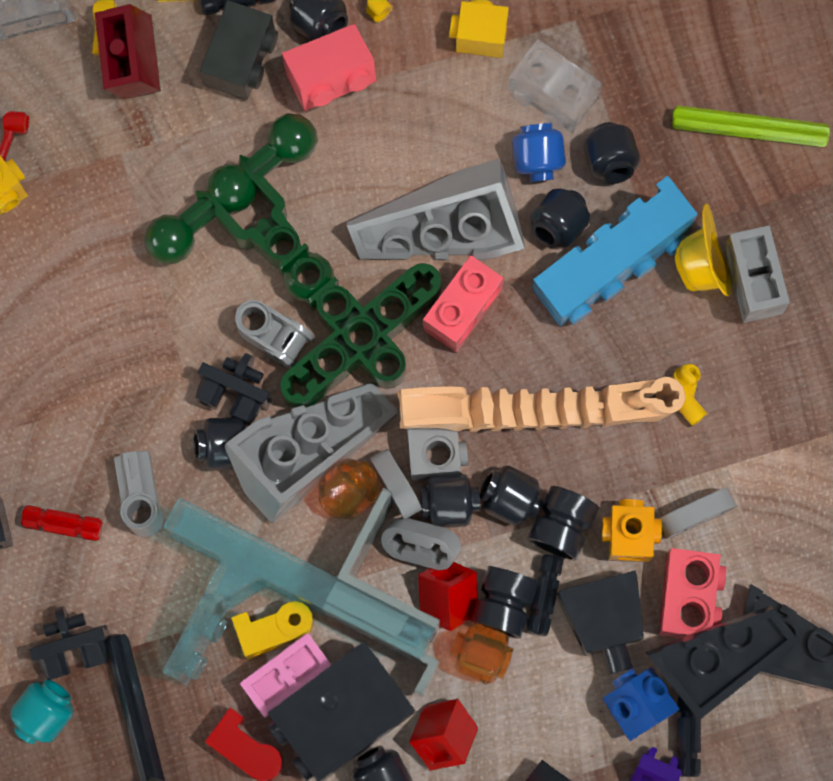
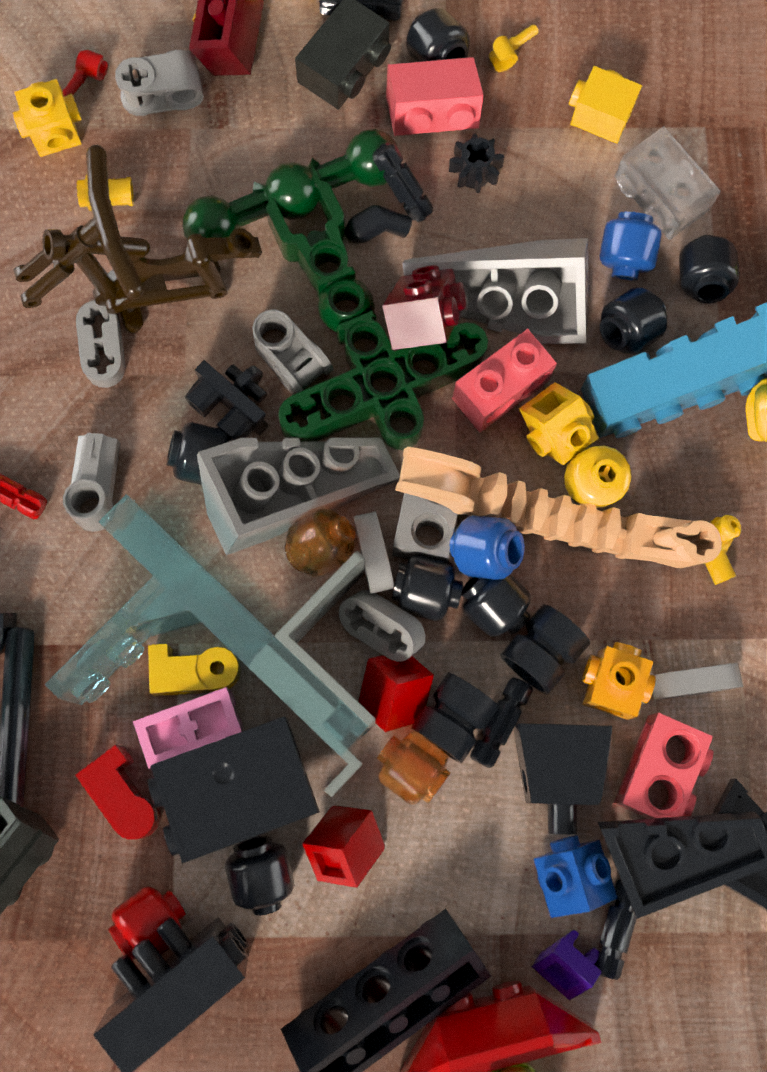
camera: 10 degrees right, 0 degrees up
none -> dark brown piece [14,145,262,333]
none -> light grey beam [76,300,126,388]
none -> yellow pin [77,175,134,211]
none -> light grey piece [115,50,204,116]
none -> black arm [345,205,412,244]
none -> black axle [372,143,433,222]
none -> brick [382,265,466,350]
none -> black gear [449,133,505,193]
none -> blue head [450,516,525,580]
none -> yellow brick [519,382,599,465]
none -> yellow head [564,445,632,508]

